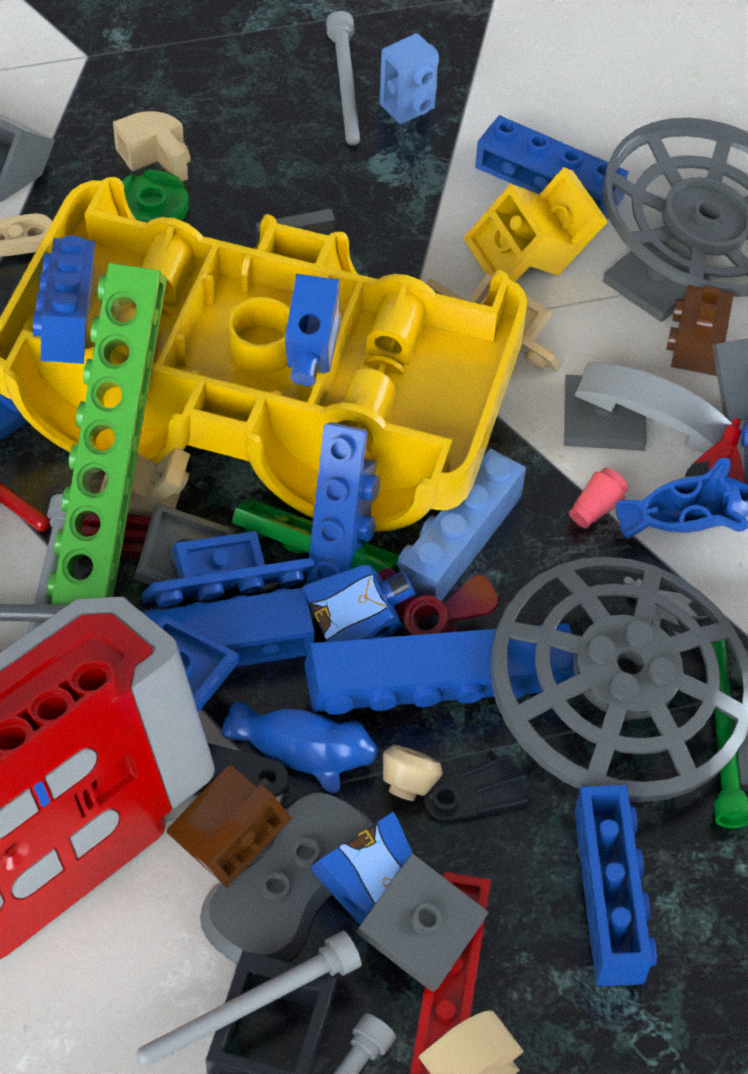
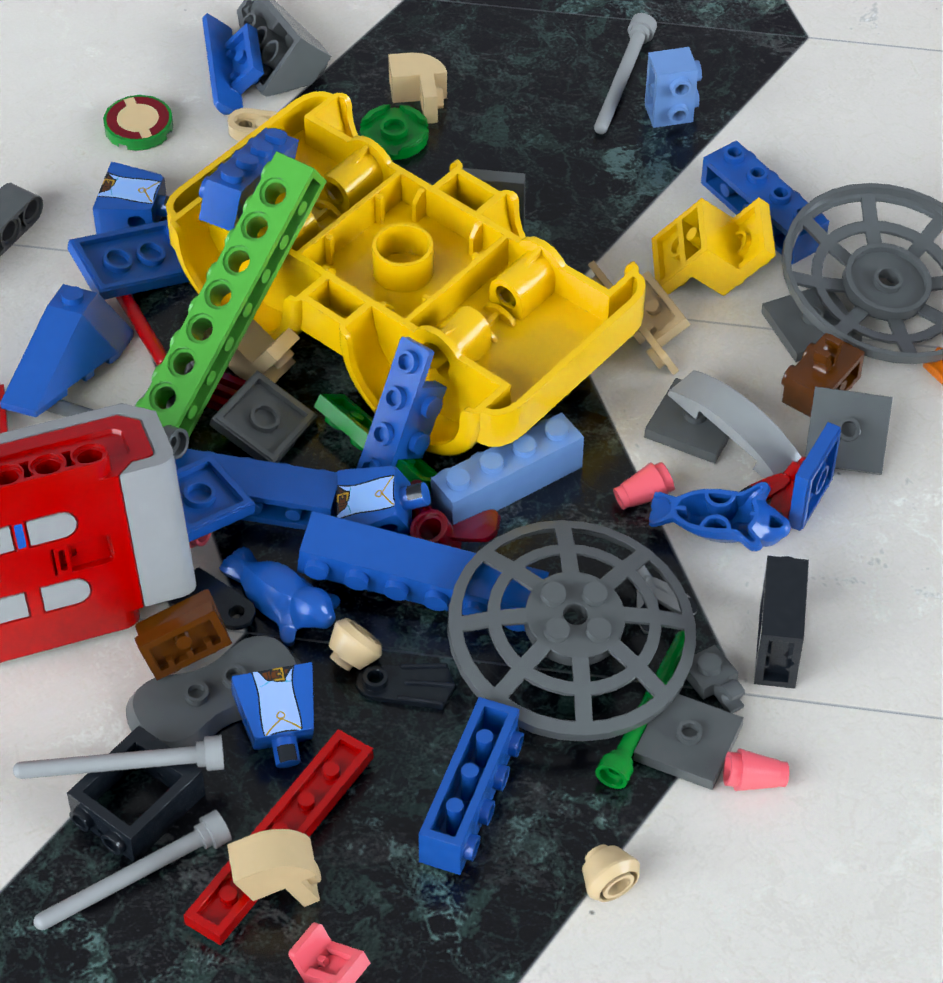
camera: 25 degrees right, 5 degrees down
blue bracket [141,531,315,607] -> none
blue torso [285,274,341,386] -> none
dark grey plate [355,853,489,992] -> none

